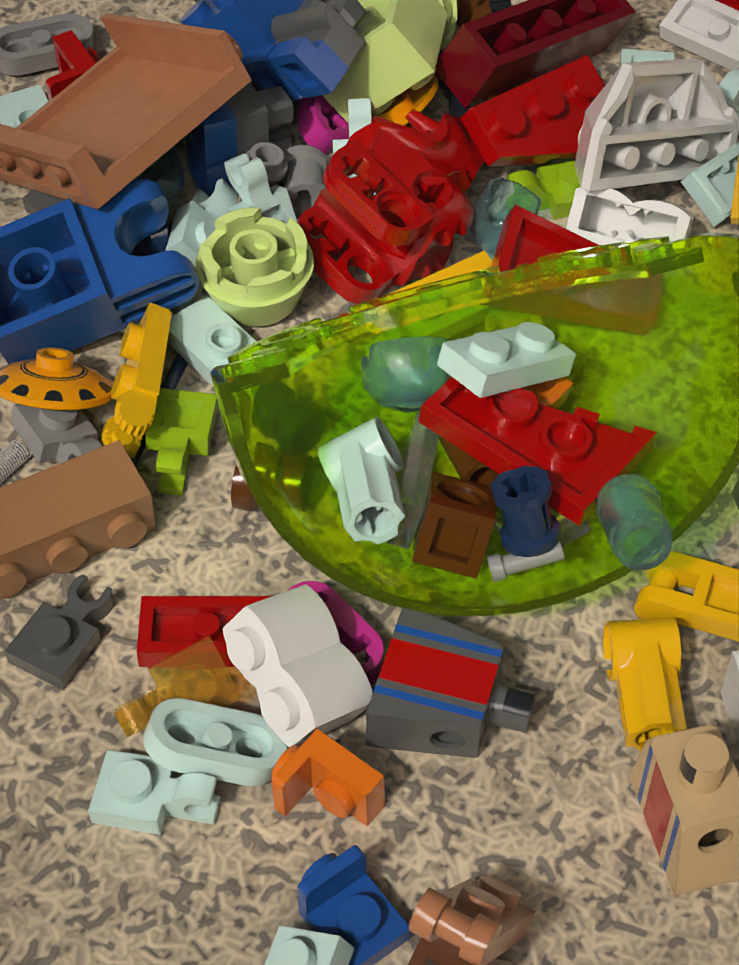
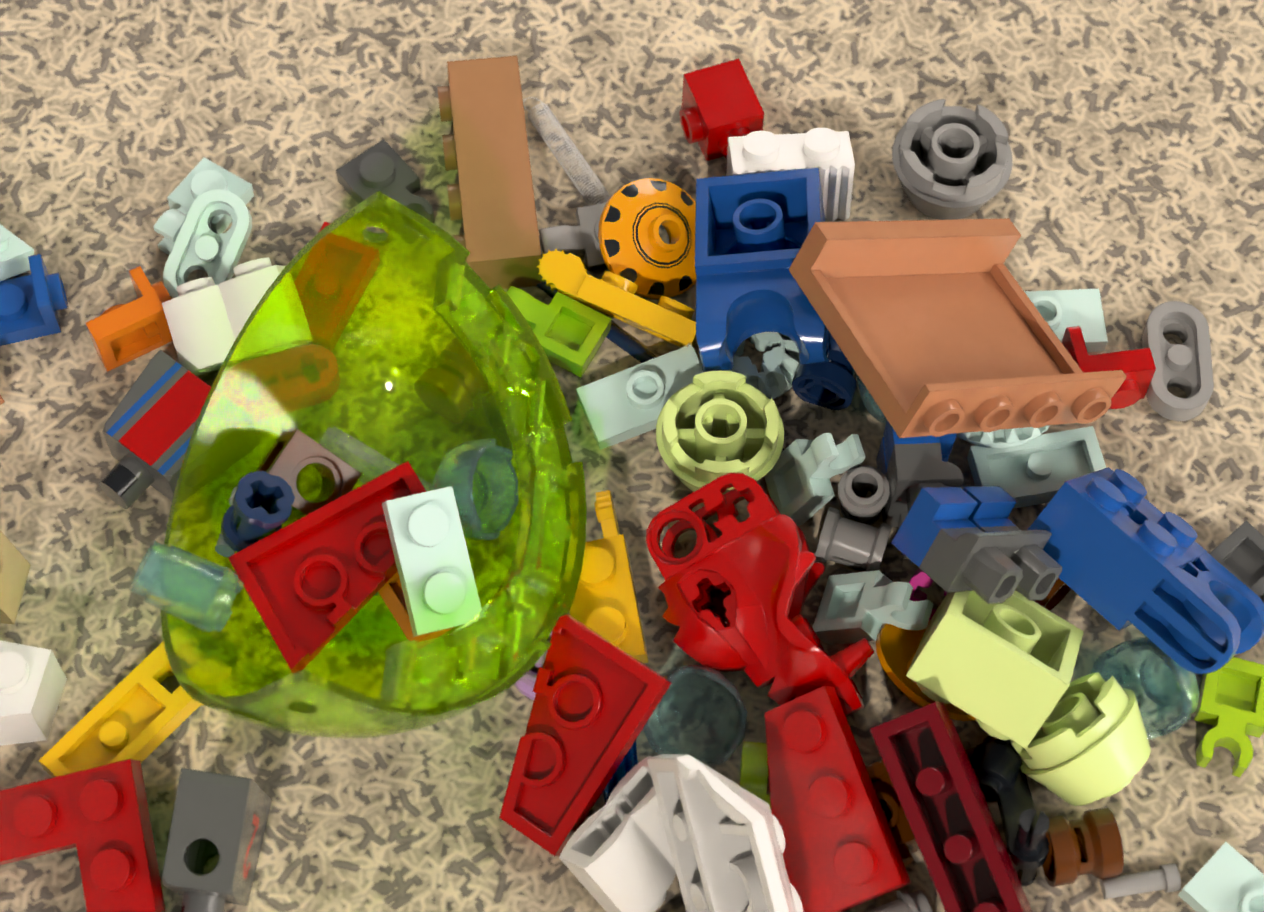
camera: 110 degrees right, 10 degrees up
clear yellow plate [114,635,242,737] -> none
light aqua plate [166,178,238,267] -> none
light aqua piece [318,417,405,545] -> none
yellow piece [603,618,687,752] -> none

